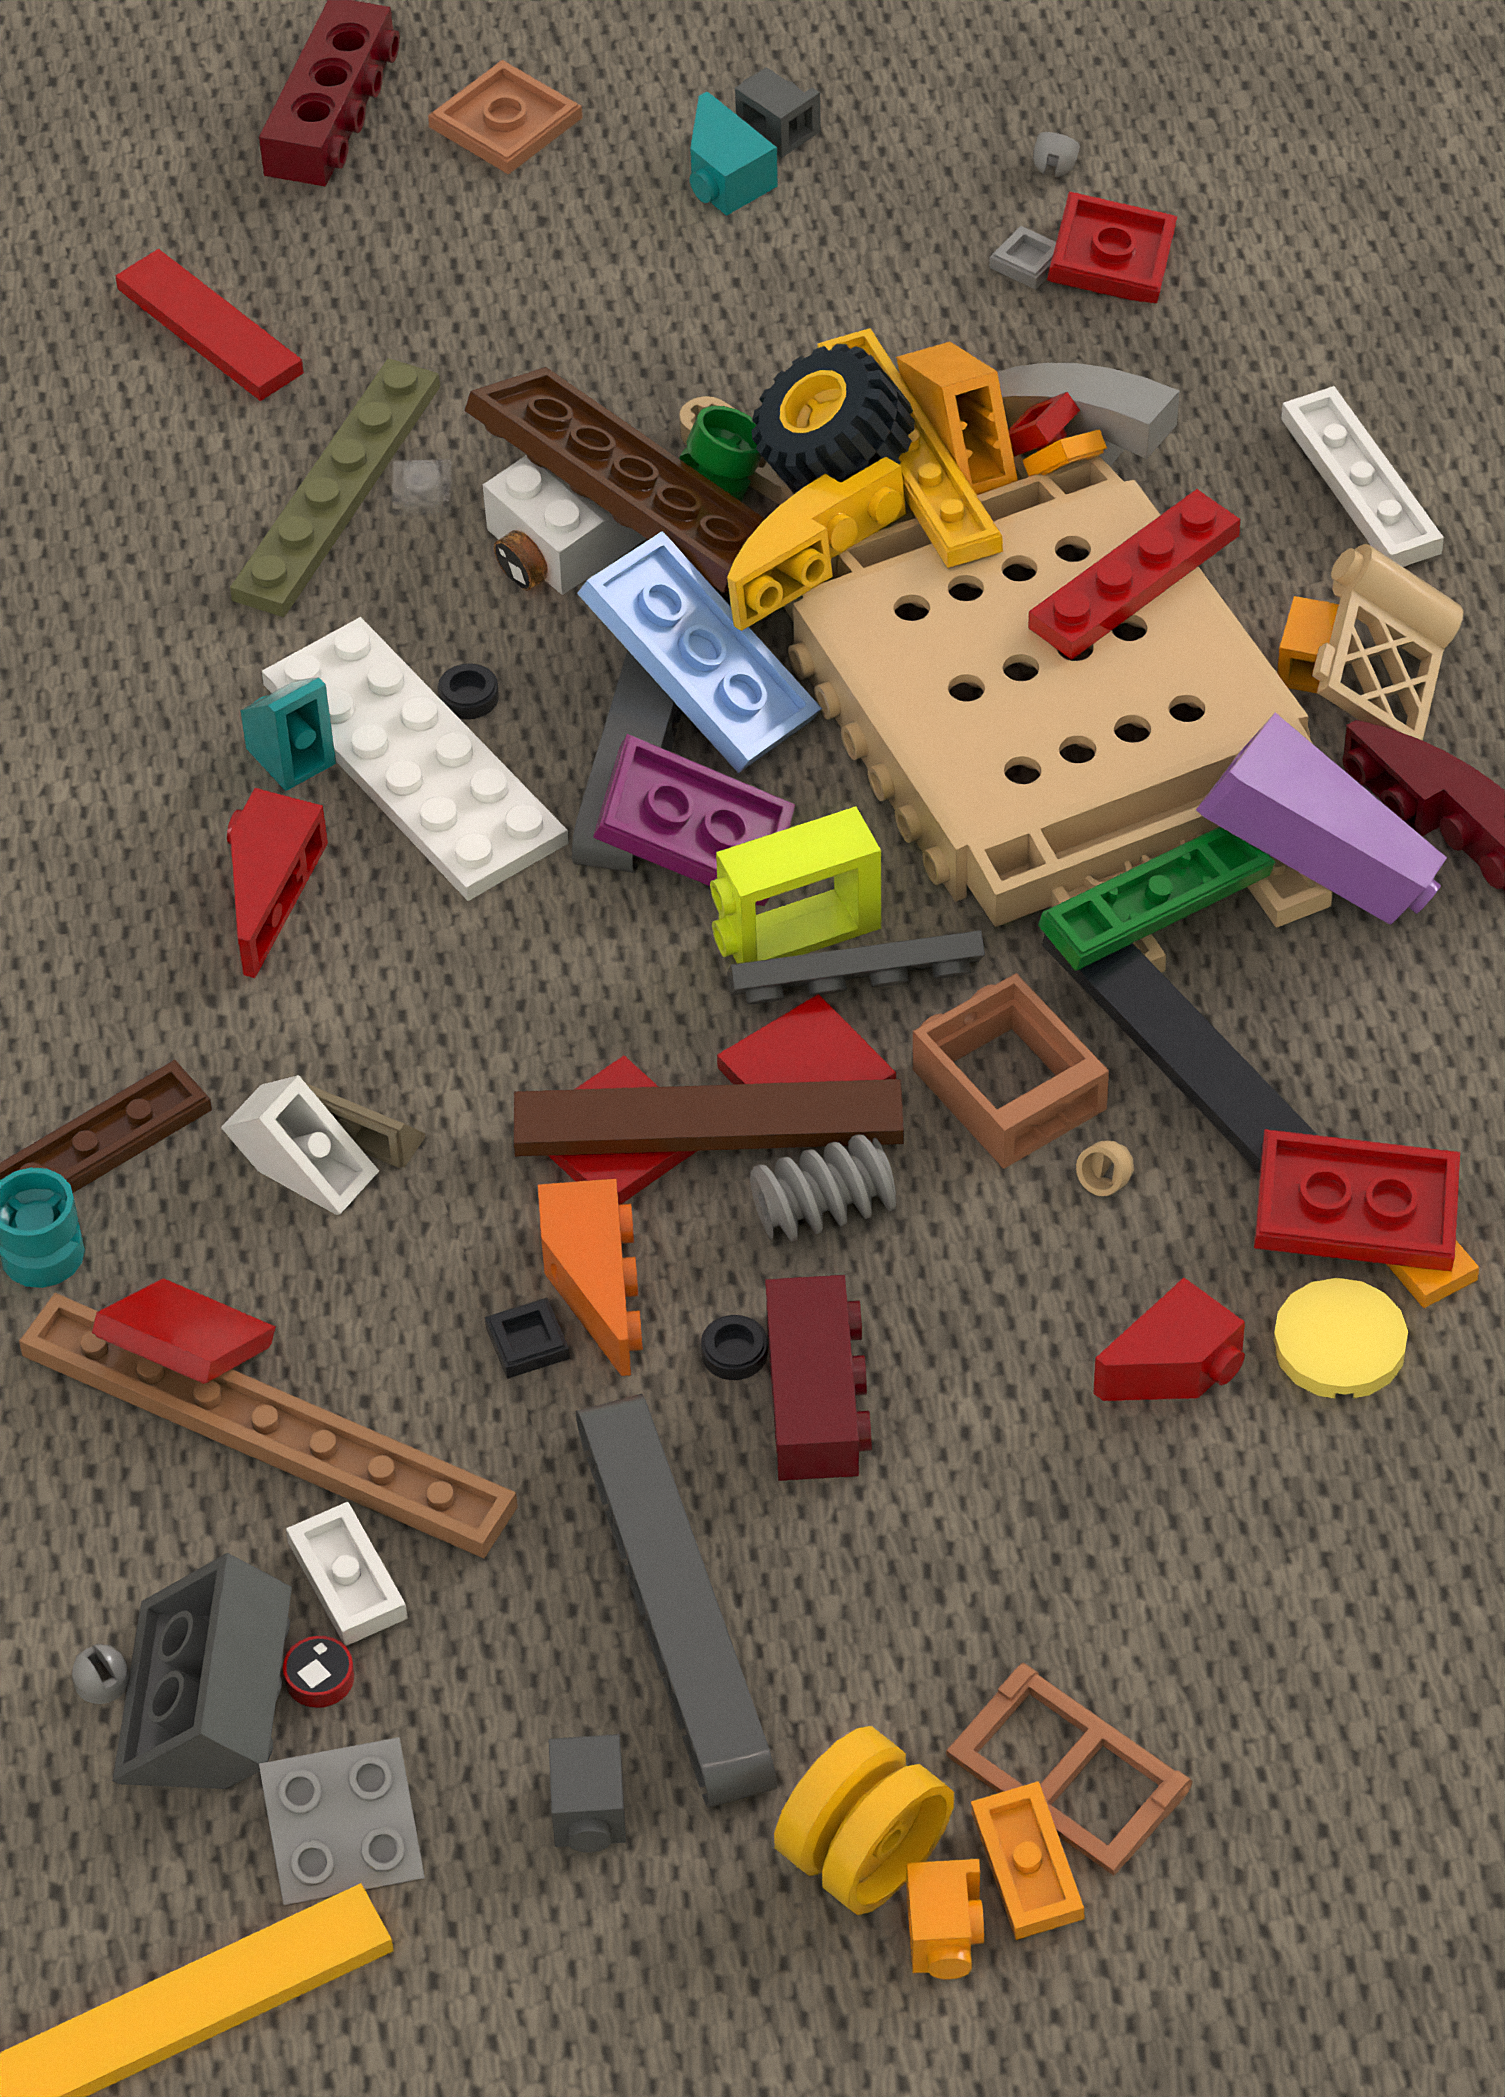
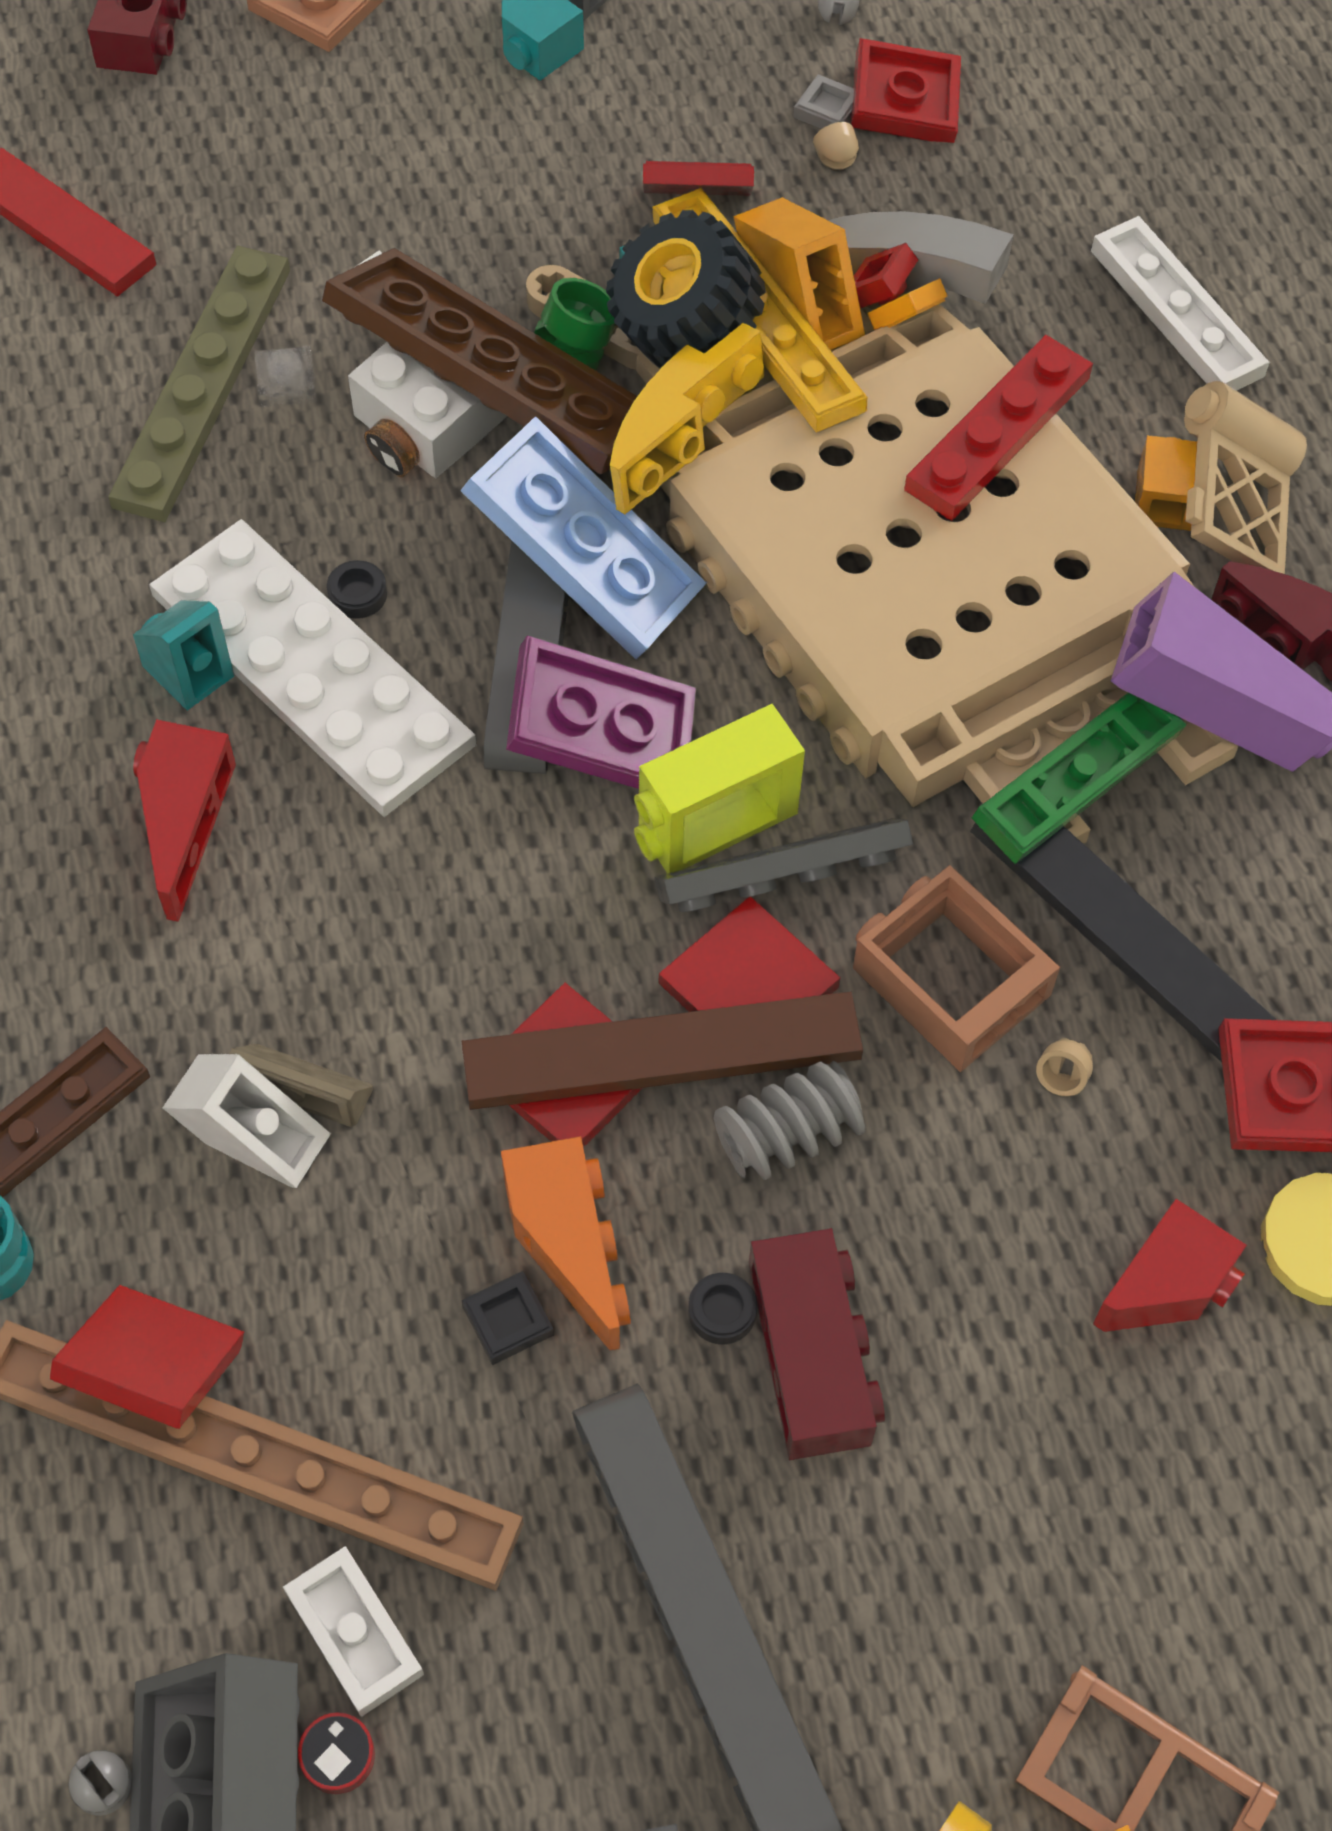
camera: 10 degrees left, 10 degrees up
none -> red tile [643,161,754,196]
none -> tan hinge [813,122,859,170]

